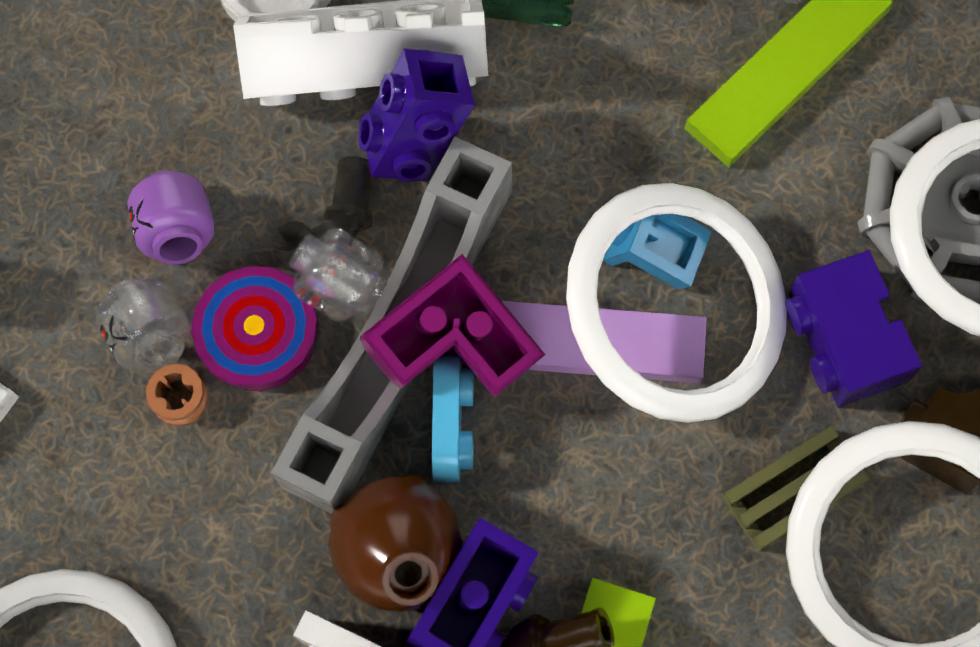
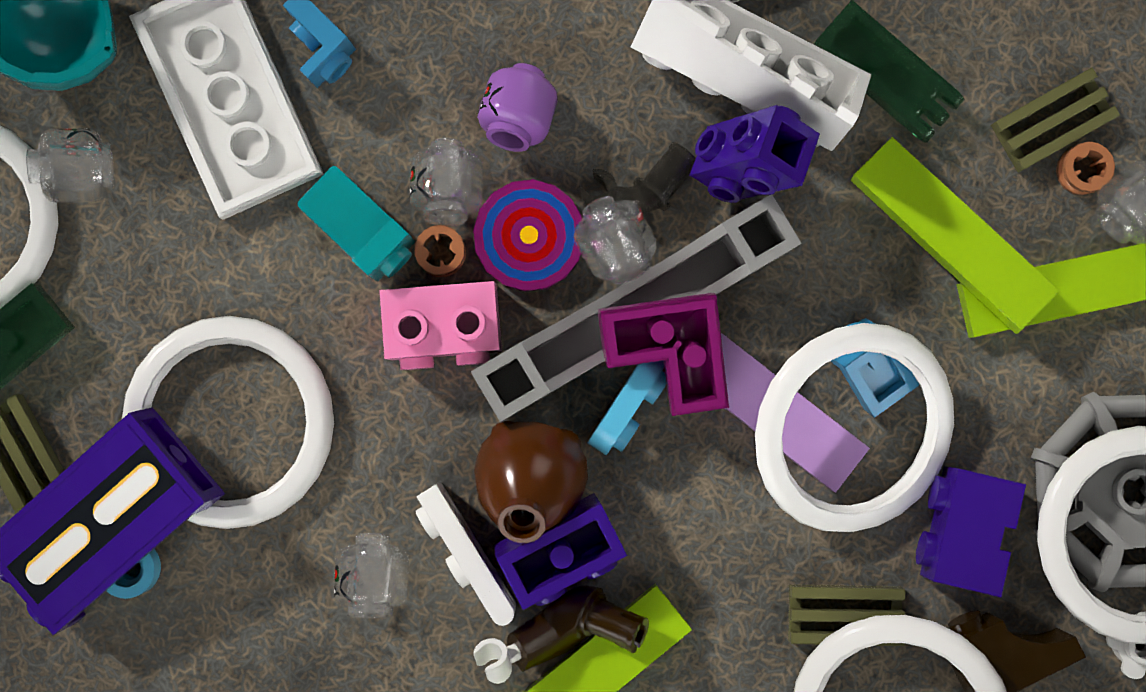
camera: 25 degrees right, 15 degrees up
none -> teal bracket [298,166,416,282]
none -> bright pink brick [379,281,502,370]
none -> lime tile [850,137,1060,334]

